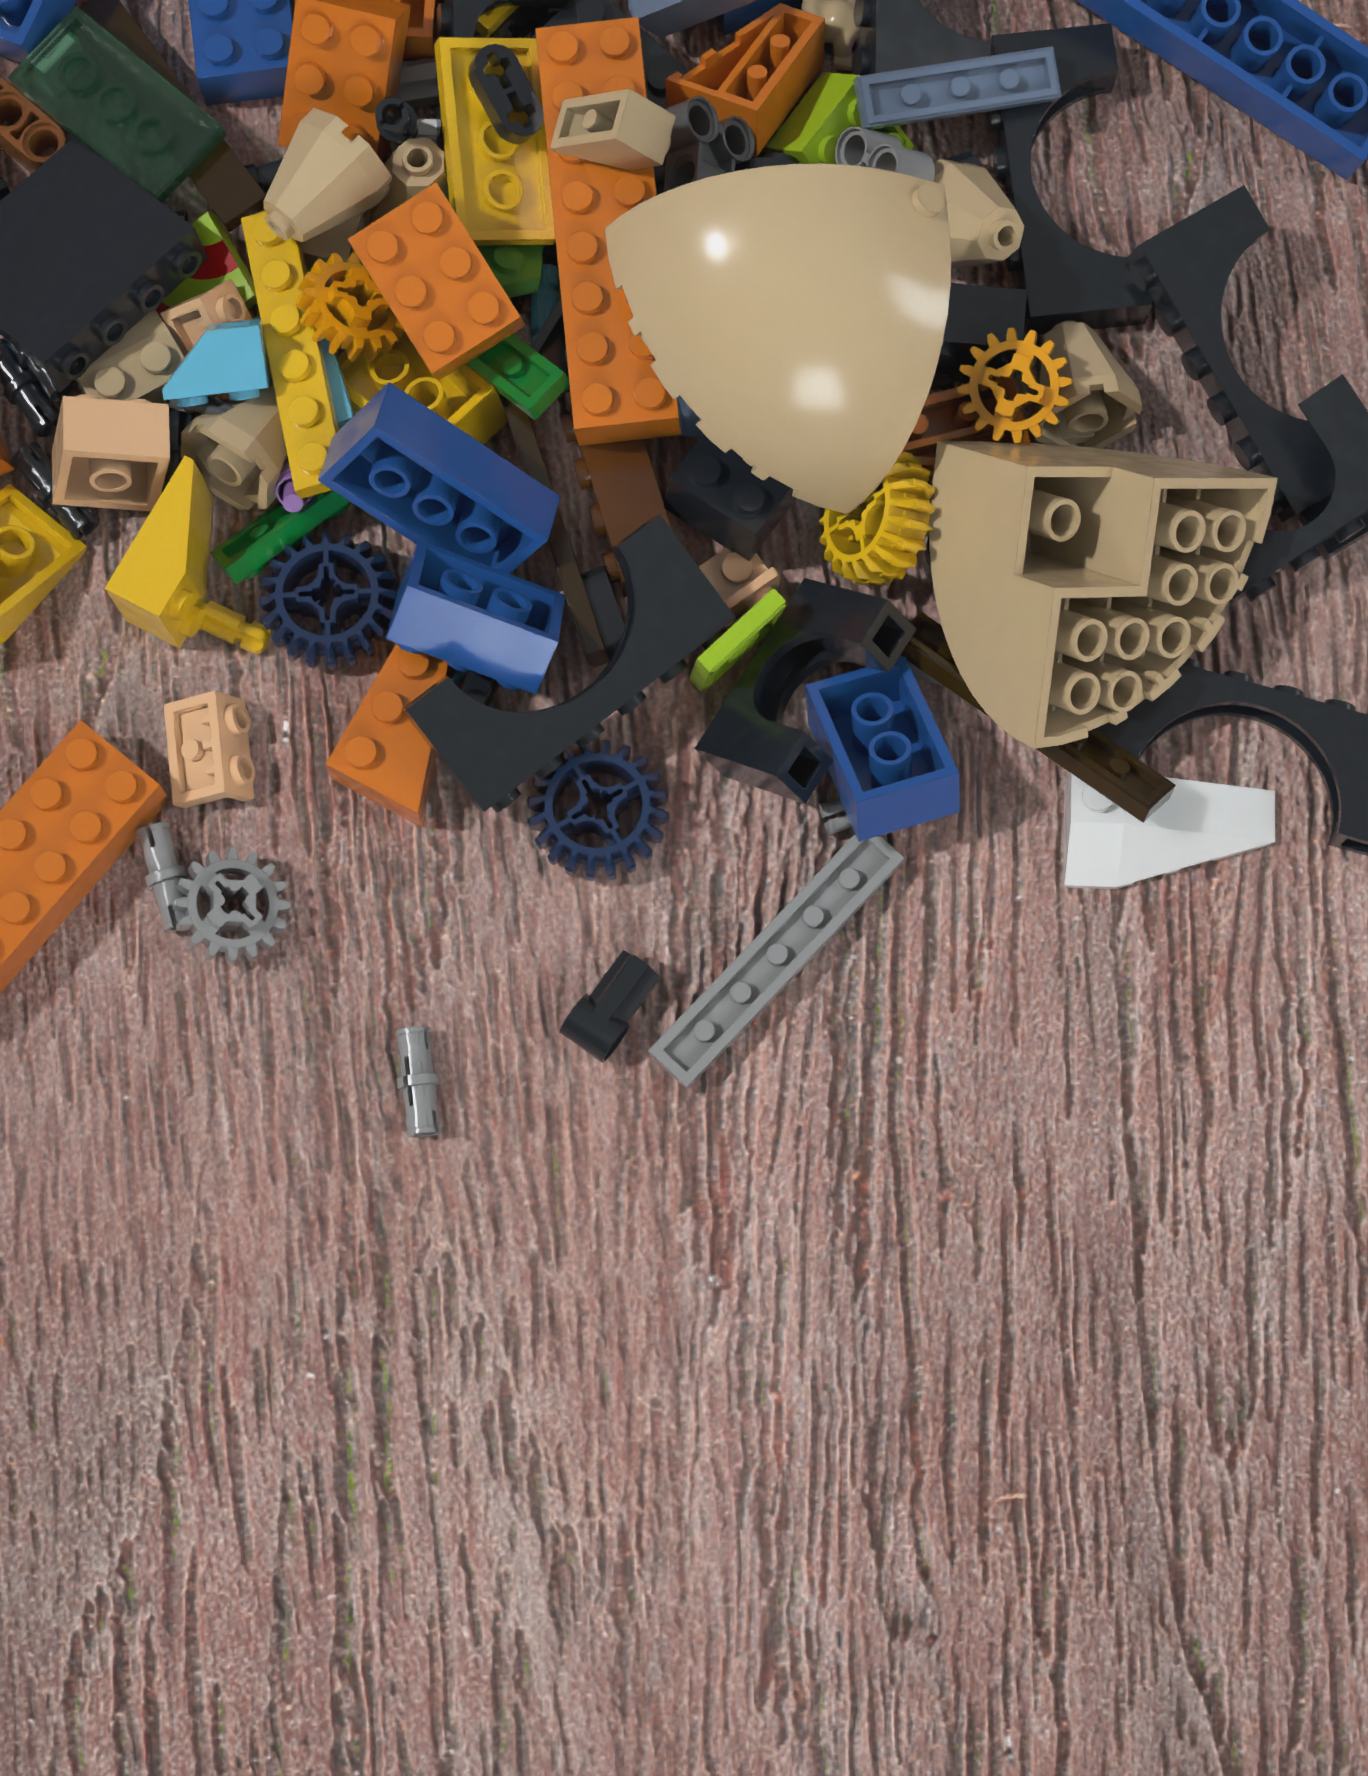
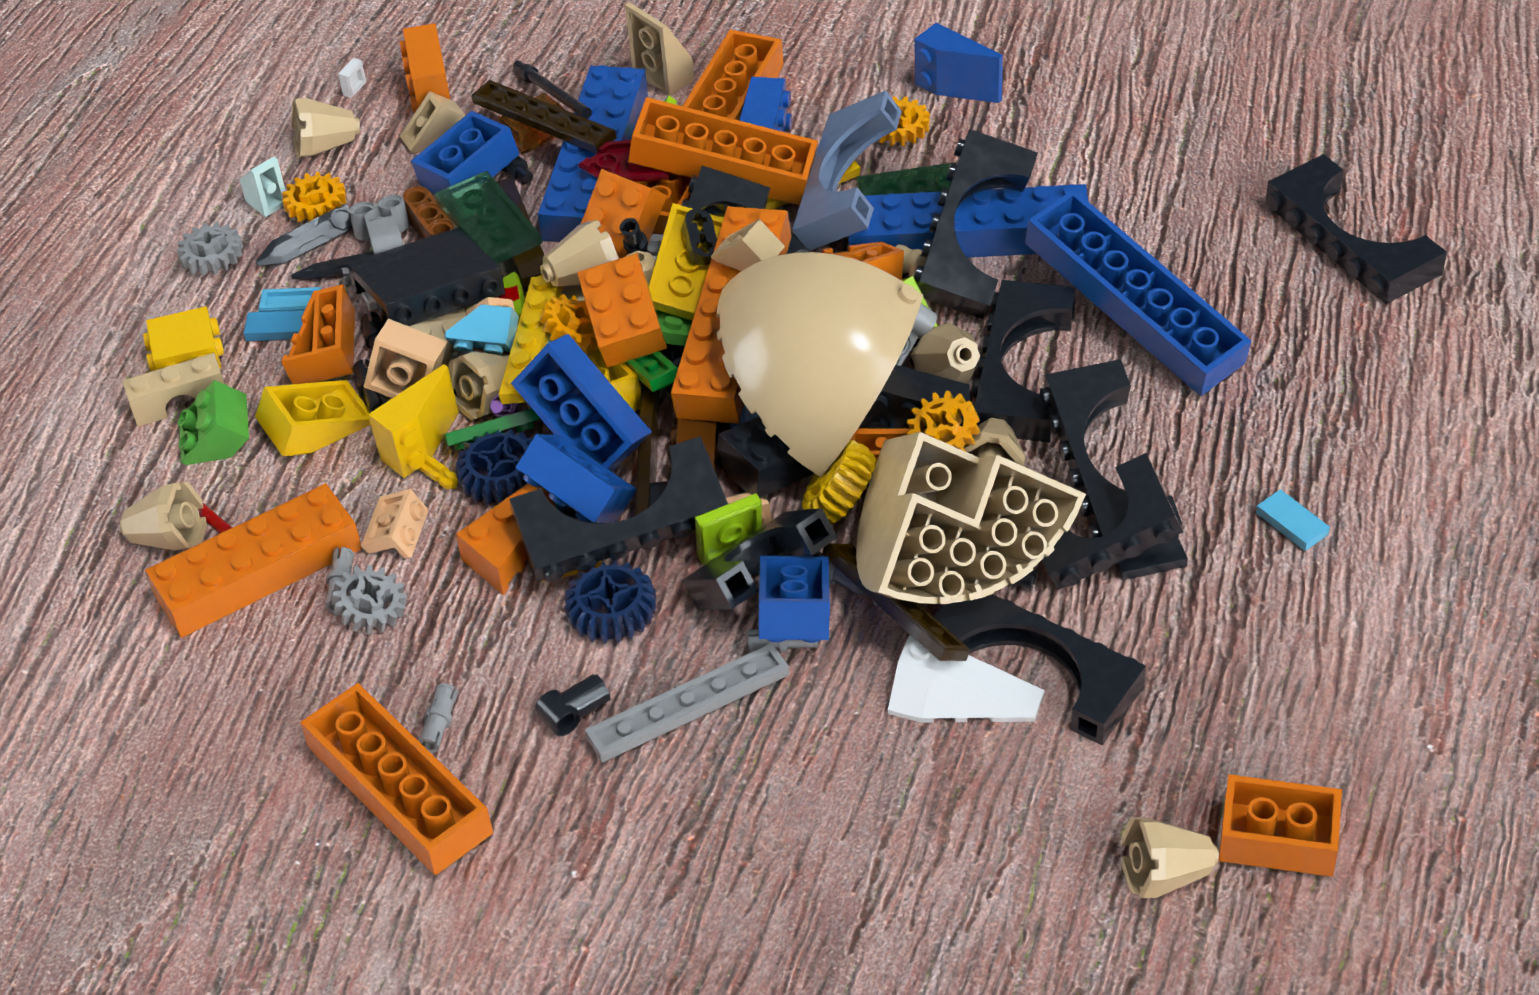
camera: 20 degrees right, 30 degrees down
sand blue tile [853,46,1062,130] -> none
none -> orange brick [300,683,493,876]

